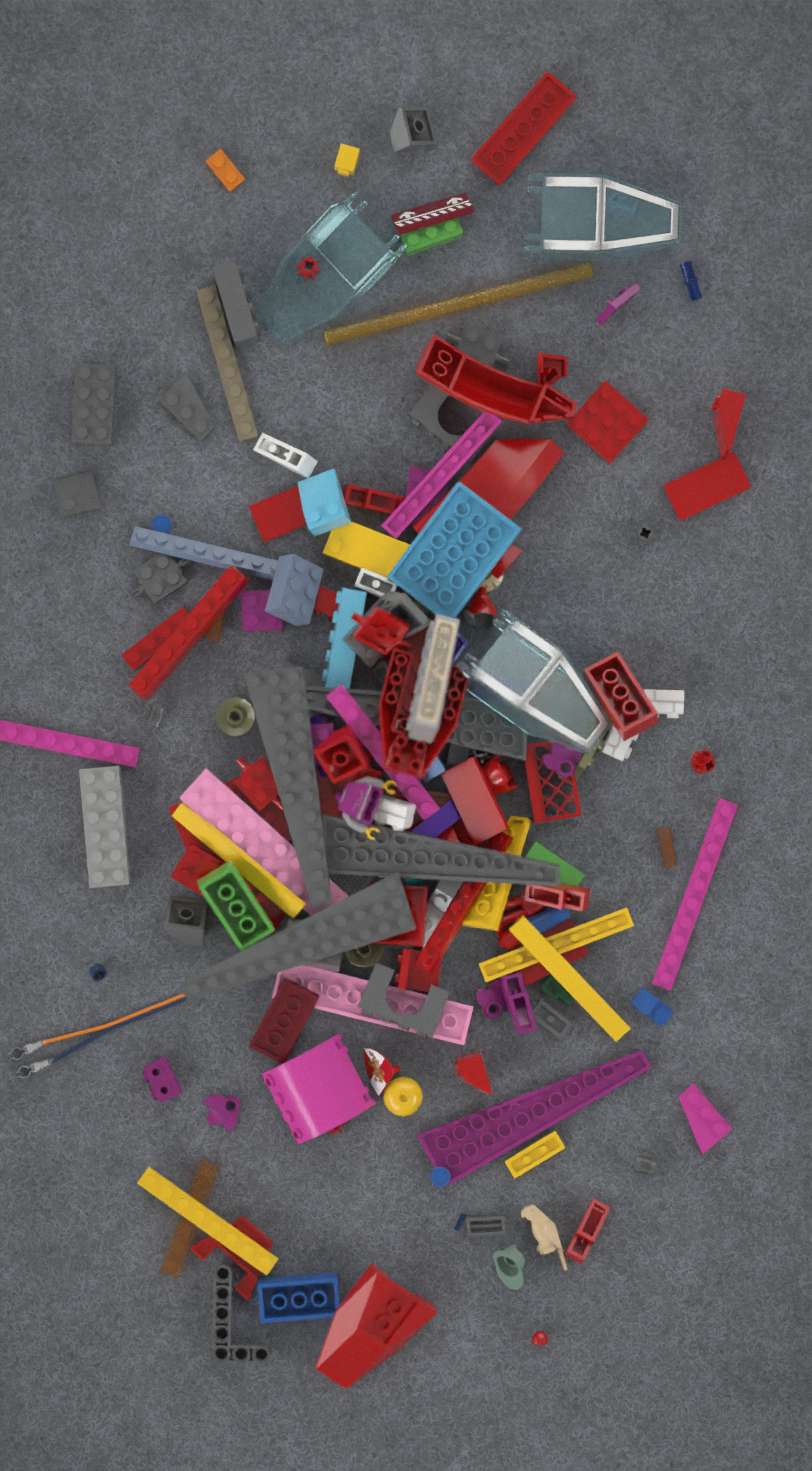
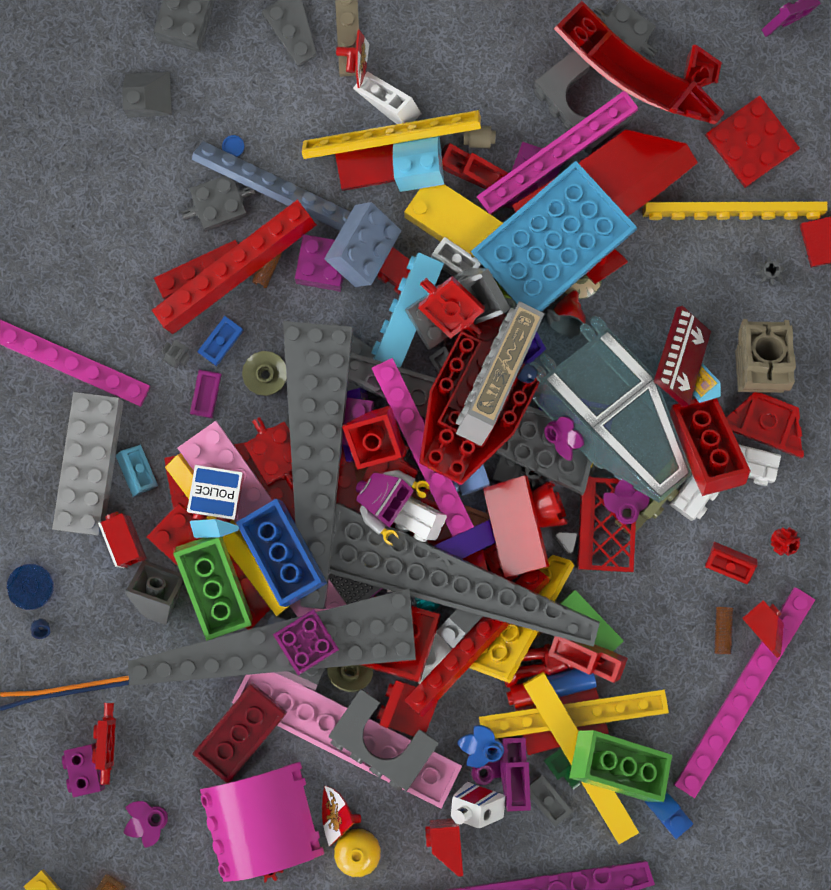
camera: 15 degrees right, 5 degrees down
none -> clear blue tile [7,564,54,610]
none -> red plate [92,703,116,785]
none -> red piece [98,512,147,569]
none -> medium azure slope [116,445,158,497]
none -> piece [187,465,244,523]
none -> magenta tile [190,370,222,419]
none -> medium azure slope [190,519,239,538]
none -> blue plate [197,316,244,367]
none -> blue brick [236,499,328,607]
none -> magenta tile [273,609,339,676]
none -> yellow tile [302,110,481,159]
none -> shield [336,30,369,88]
none -> white torso [451,782,506,828]
none -> blue plate [457,725,504,768]
none -> dark tan brick [464,125,496,149]
none -> dark blue hinge [517,362,537,383]
none -> magenta plate [544,416,584,461]
none -> light grey slope [554,532,577,554]
none -> bright green brick [569,730,672,802]
none -> yellow plate [643,202,827,220]
none -> dark red tile [653,305,711,407]
none -> slope [693,363,721,403]
none -> red slope [705,542,757,585]
none -> red wing [726,392,804,459]
none -> dark tan piece [735,319,796,393]
none -> red slope [742,600,784,658]

